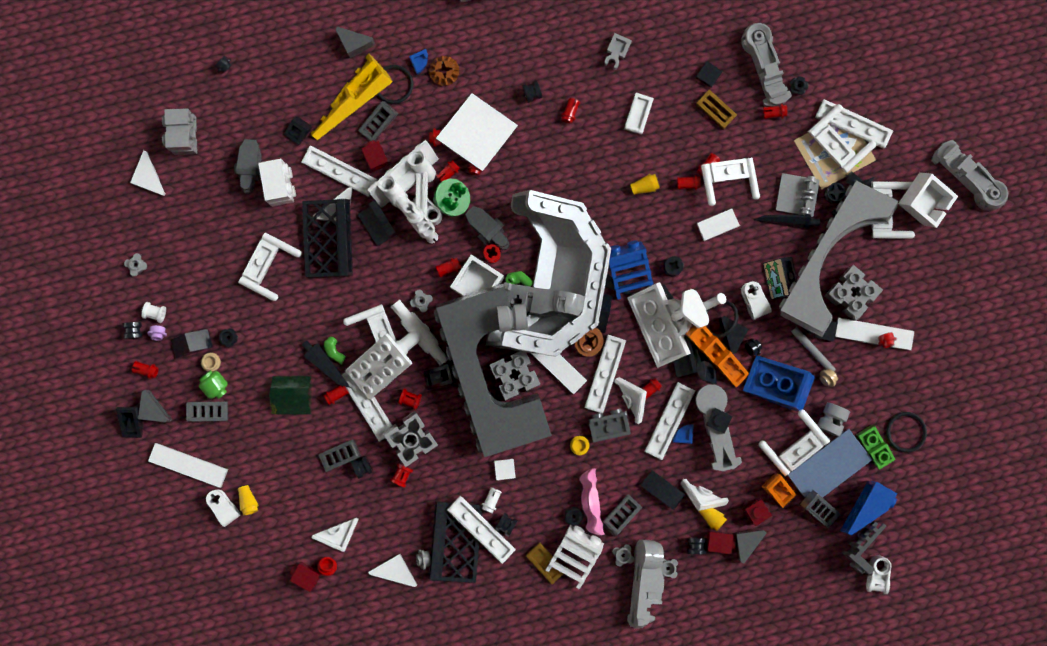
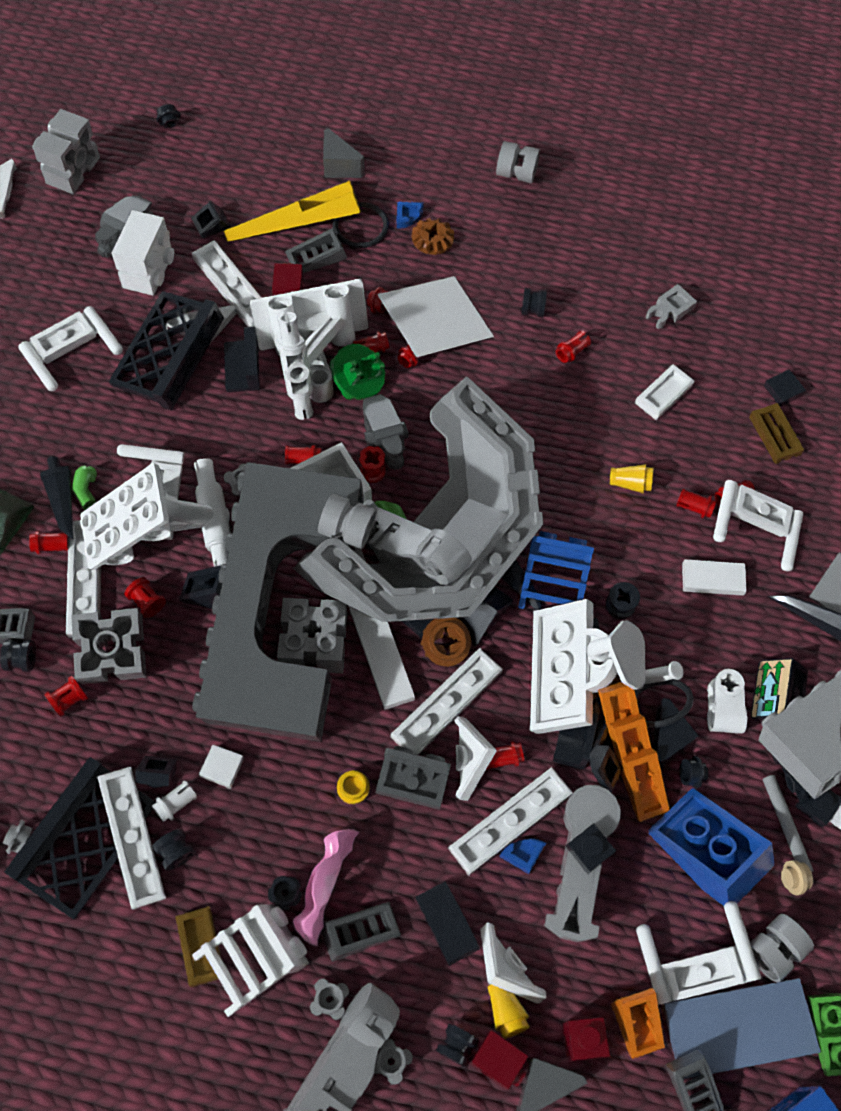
camera: 20 degrees right, 20 degrees down
none -> black plate [136,755,177,787]

